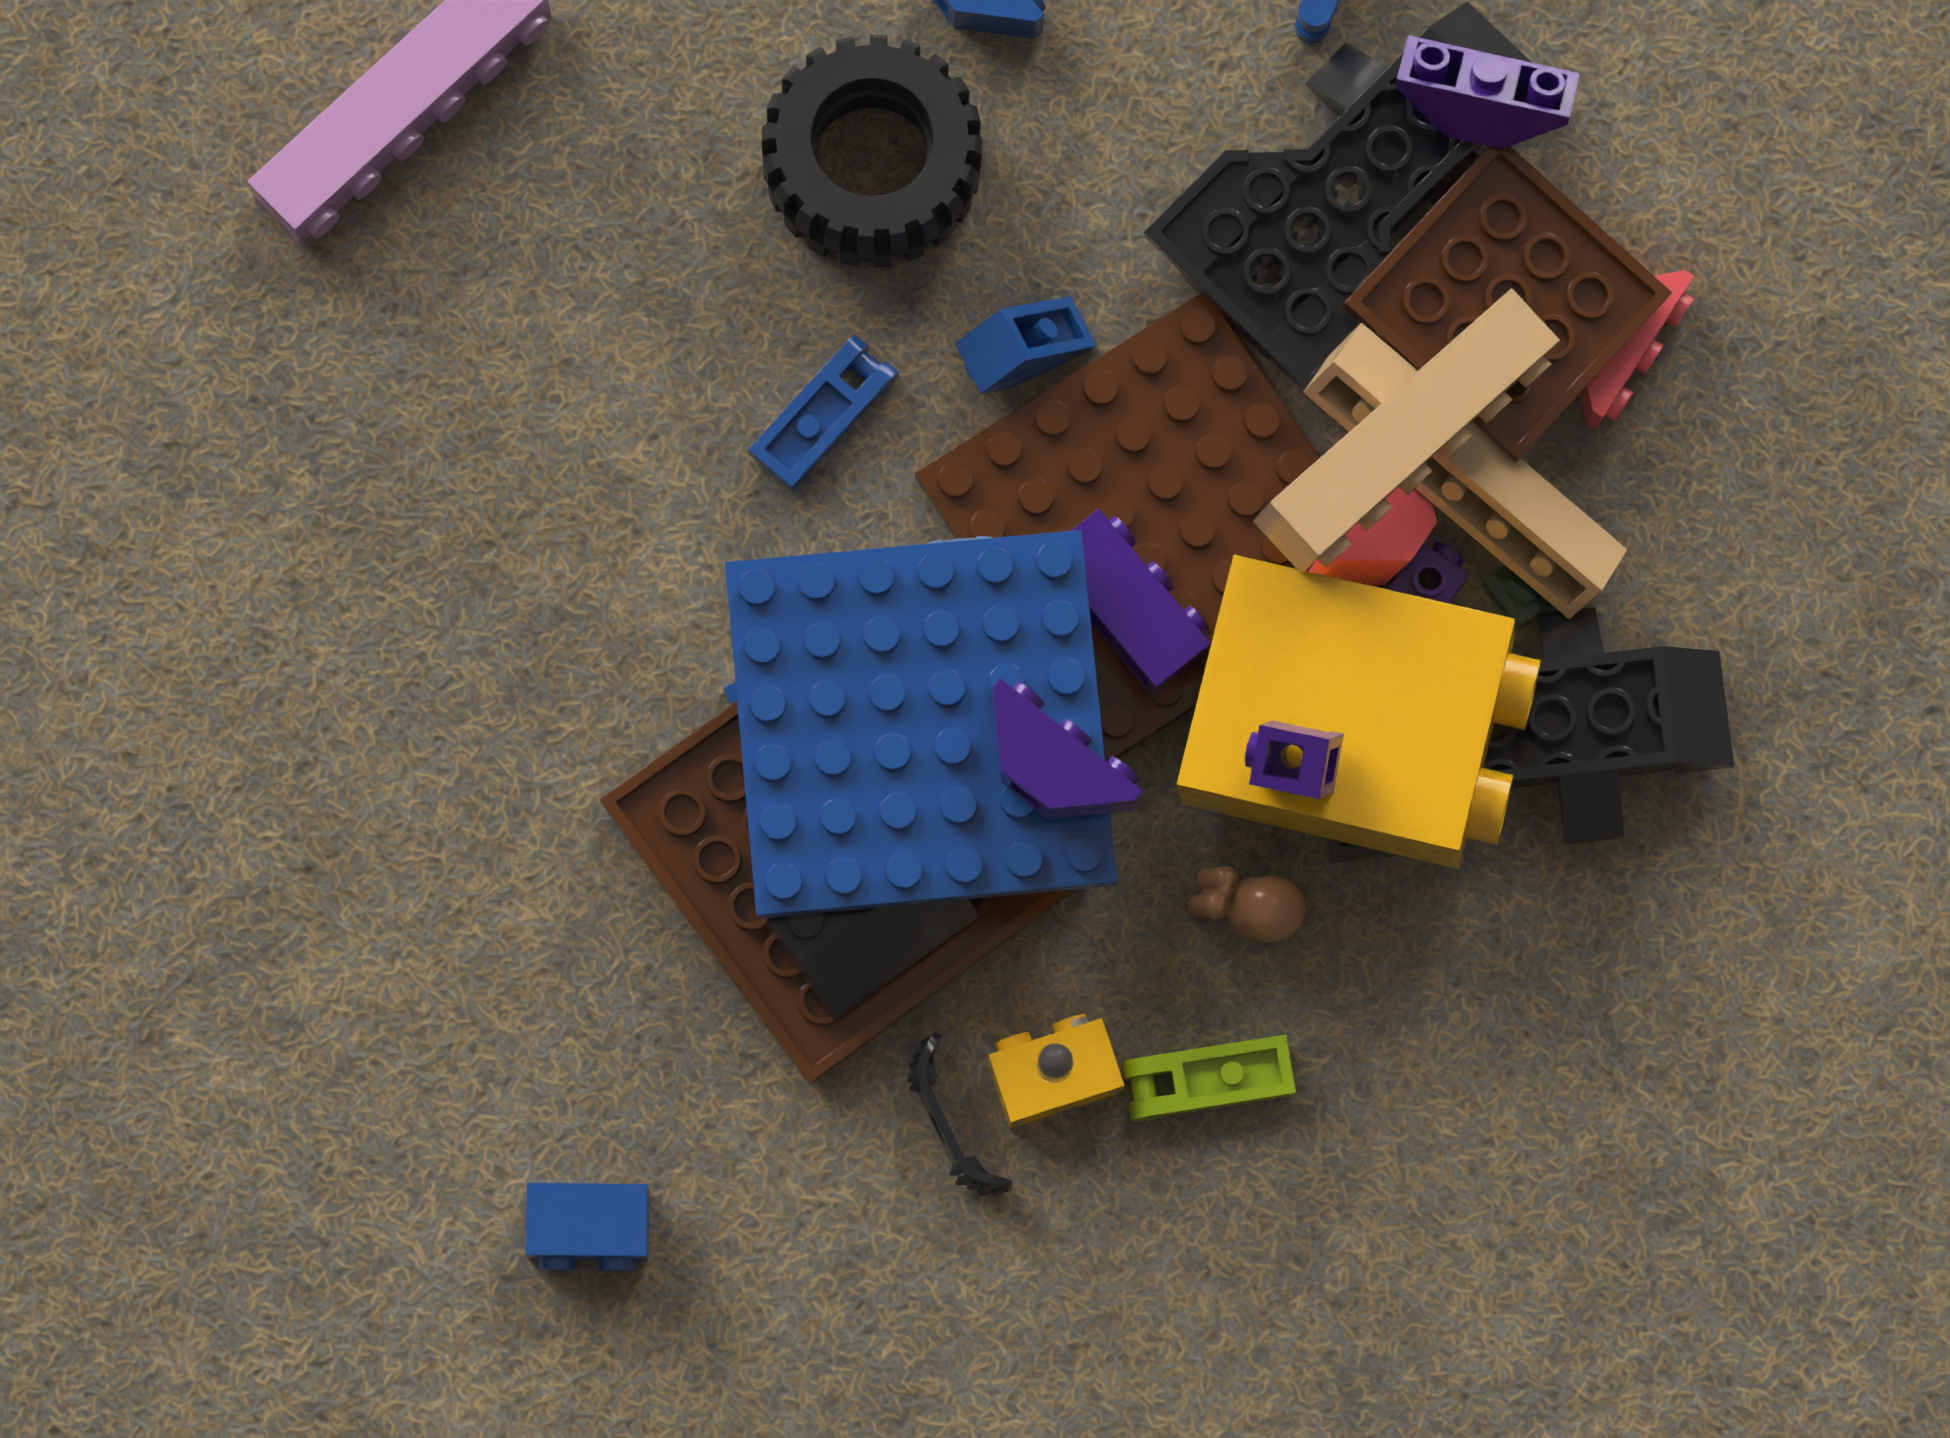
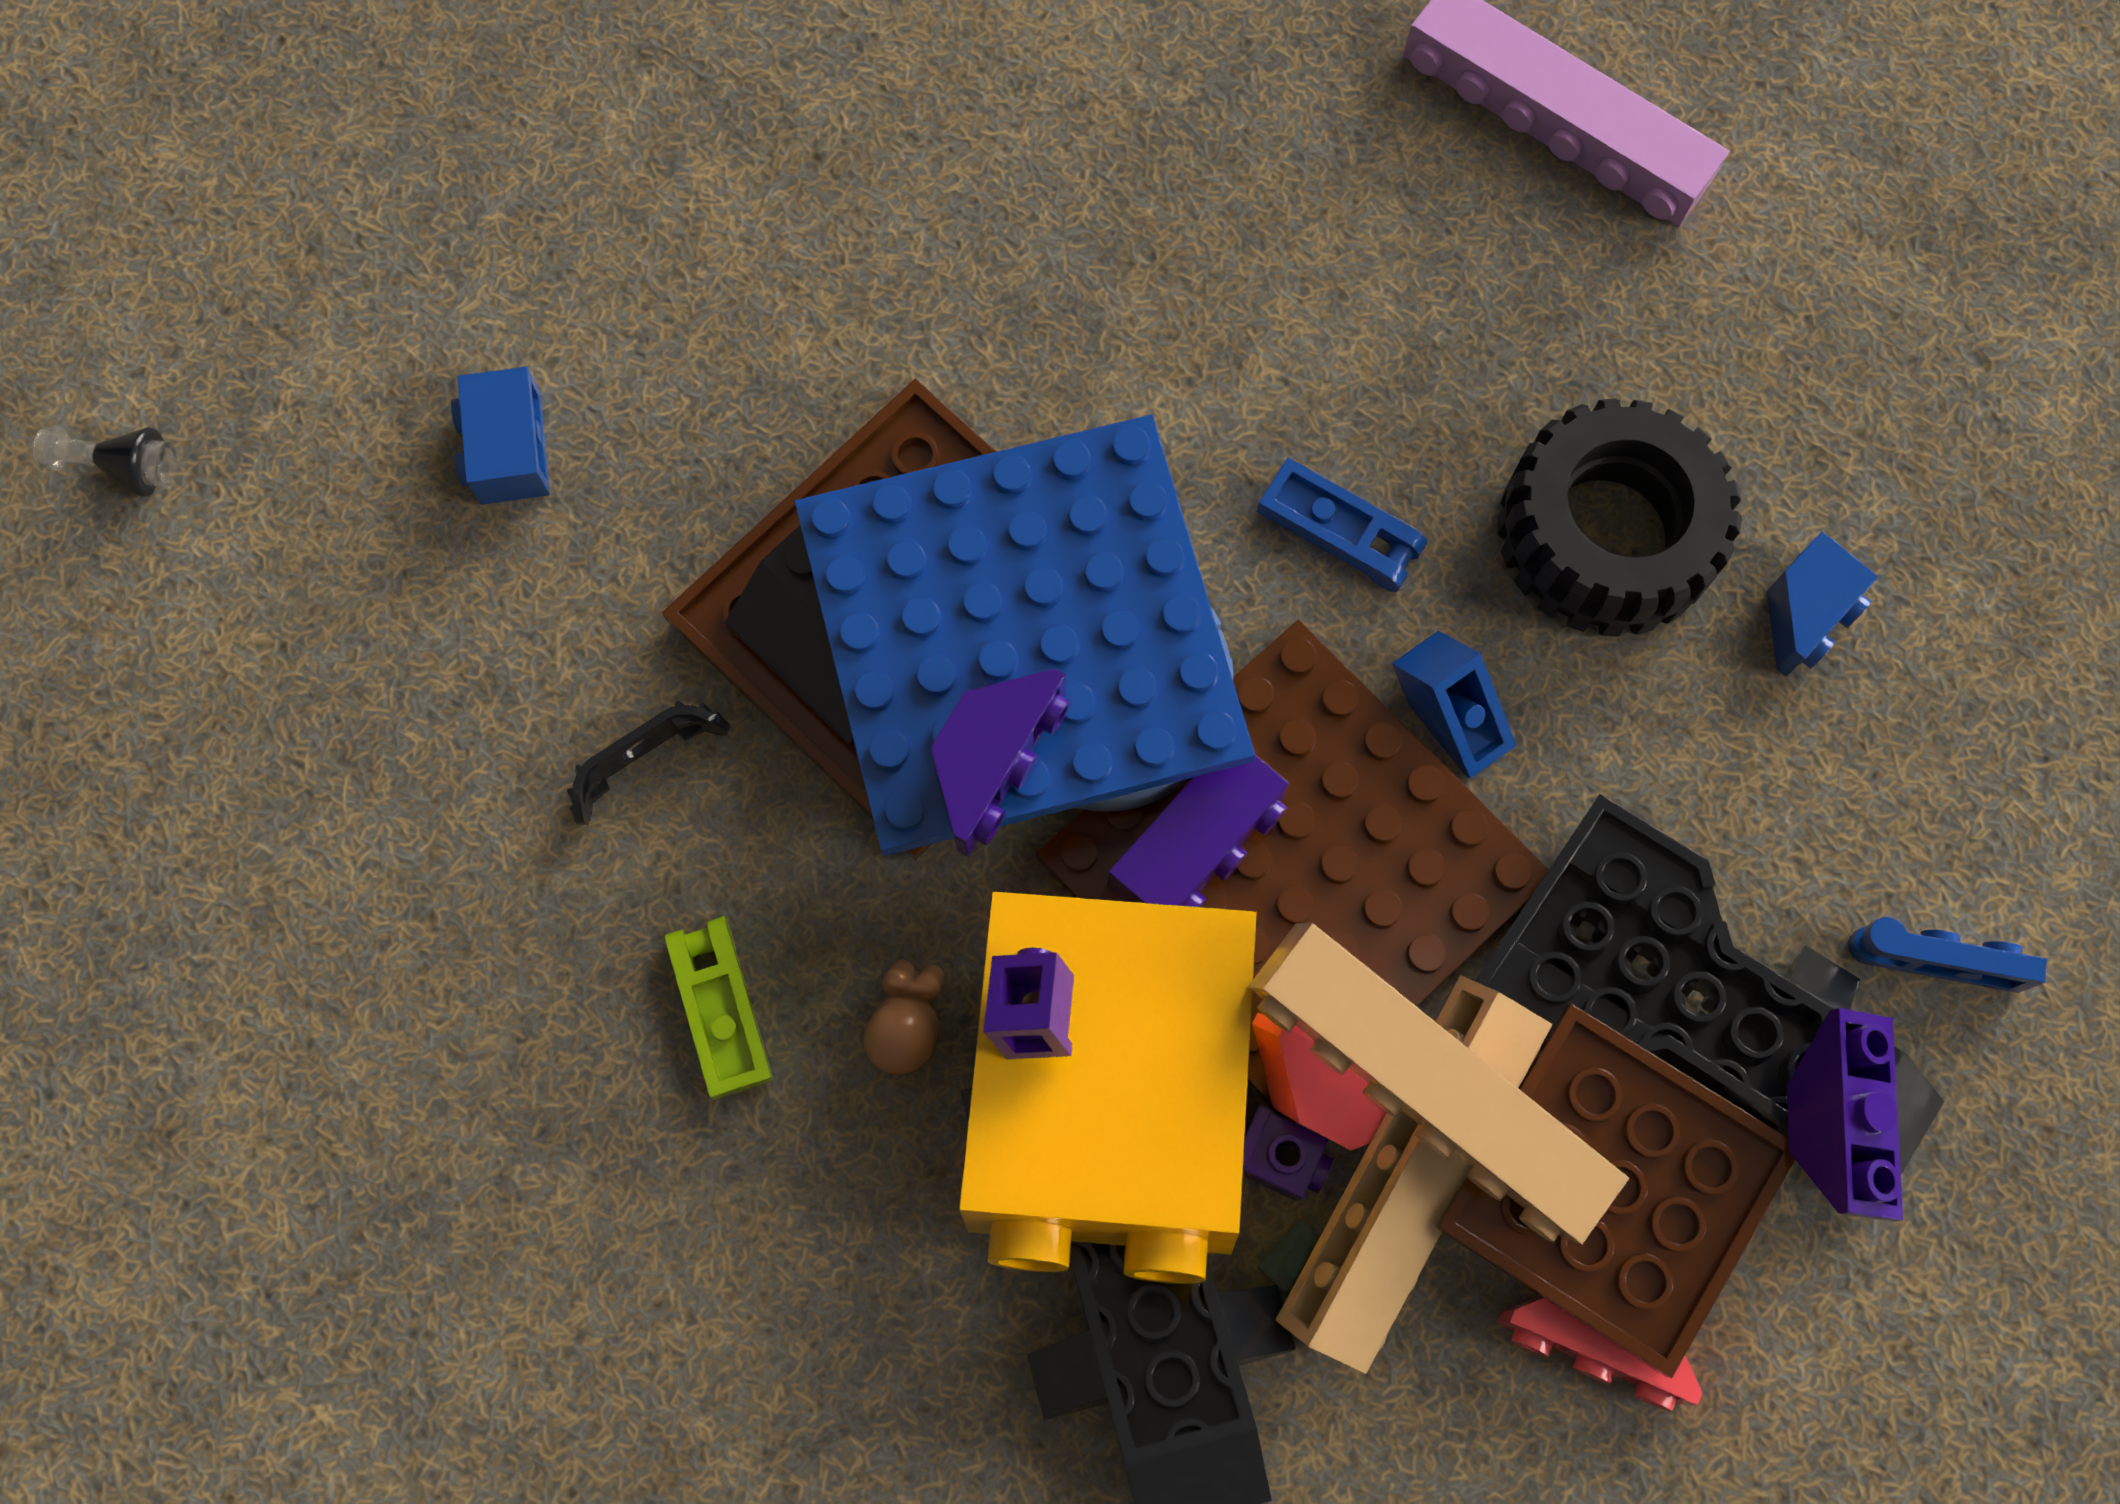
camera: 85 degrees right, 5 degrees down
yellow piece [987,1014,1125,1129] -> none

